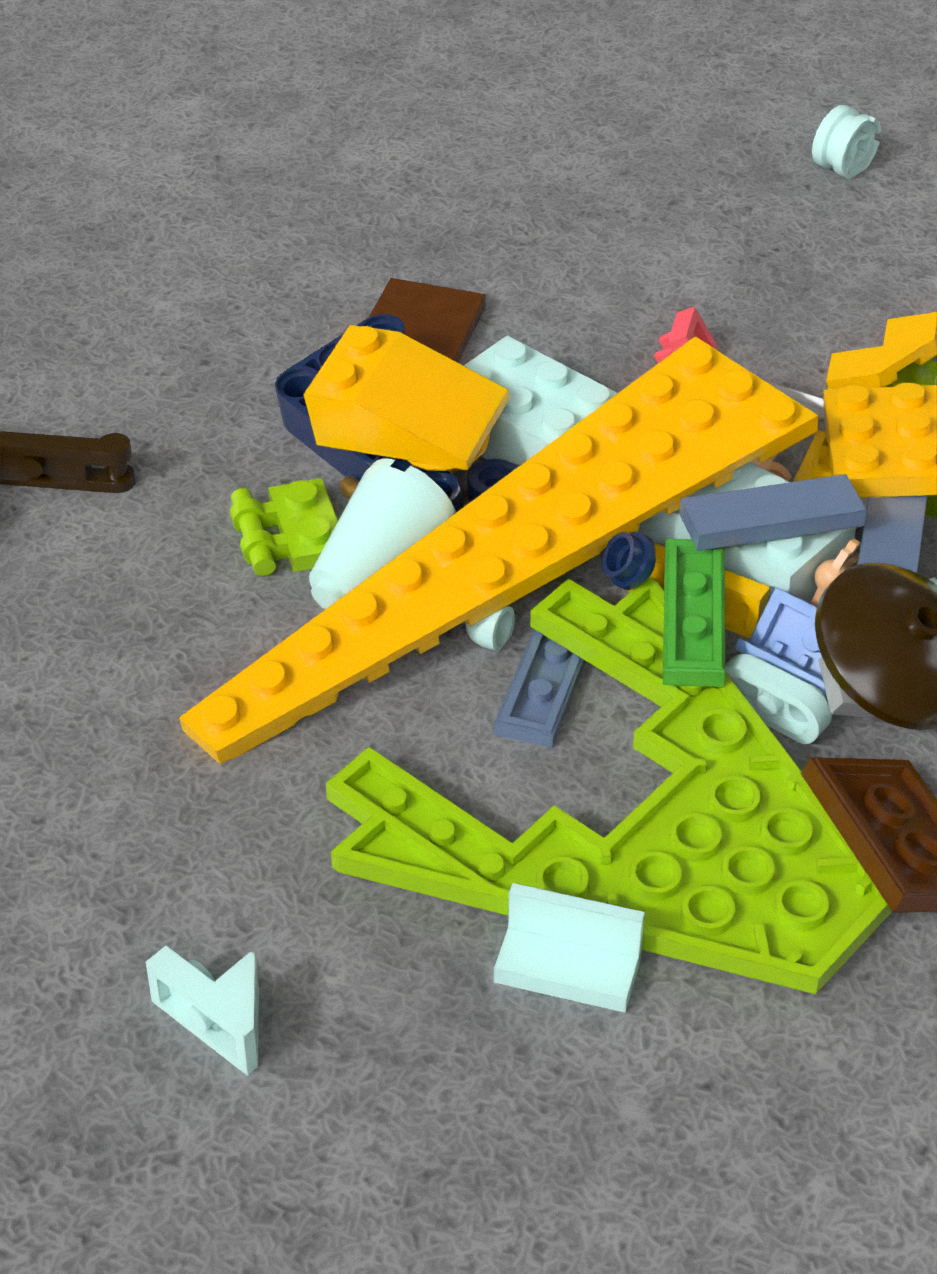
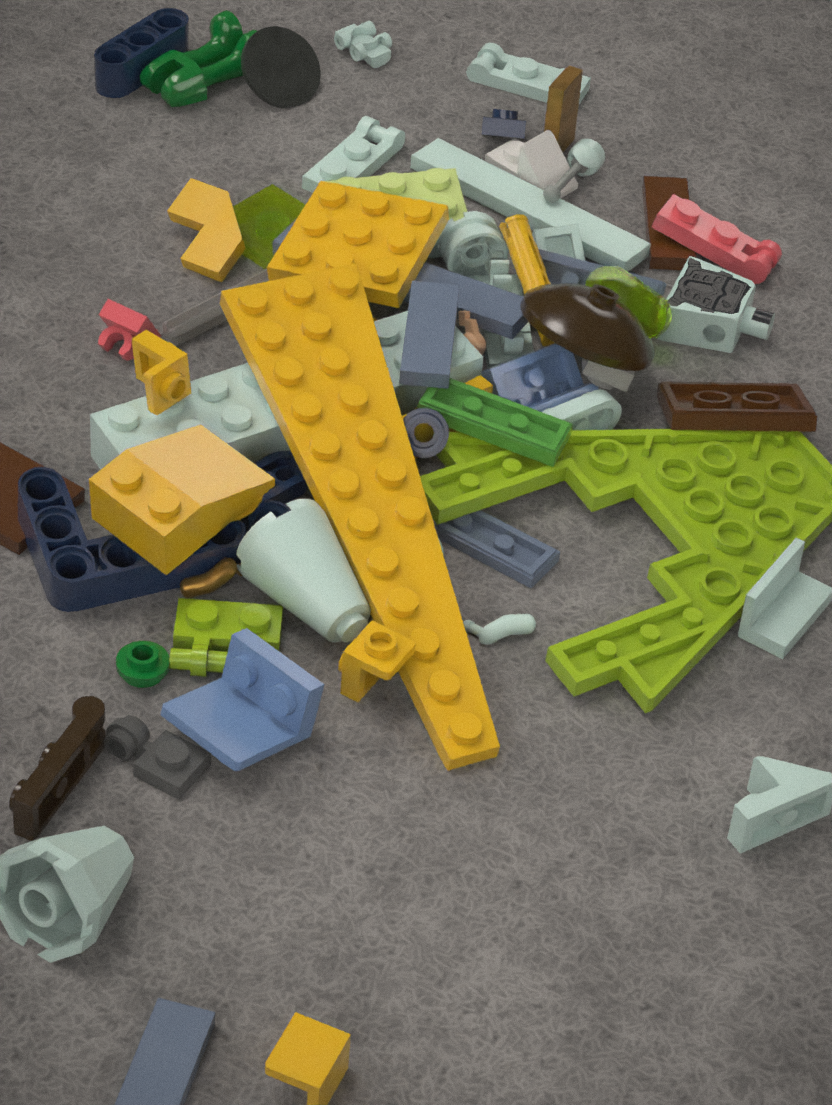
camera: 75 degrees left, 0 degrees up
none -> dark grey plate [104,715,211,799]
none -> green plate [116,641,170,688]
none -> yellow bracket [131,330,192,415]
none -> medium blue bracket [161,628,325,771]
none -> yellow bracket [338,620,416,702]
none -> light aqua piece [463,614,536,645]

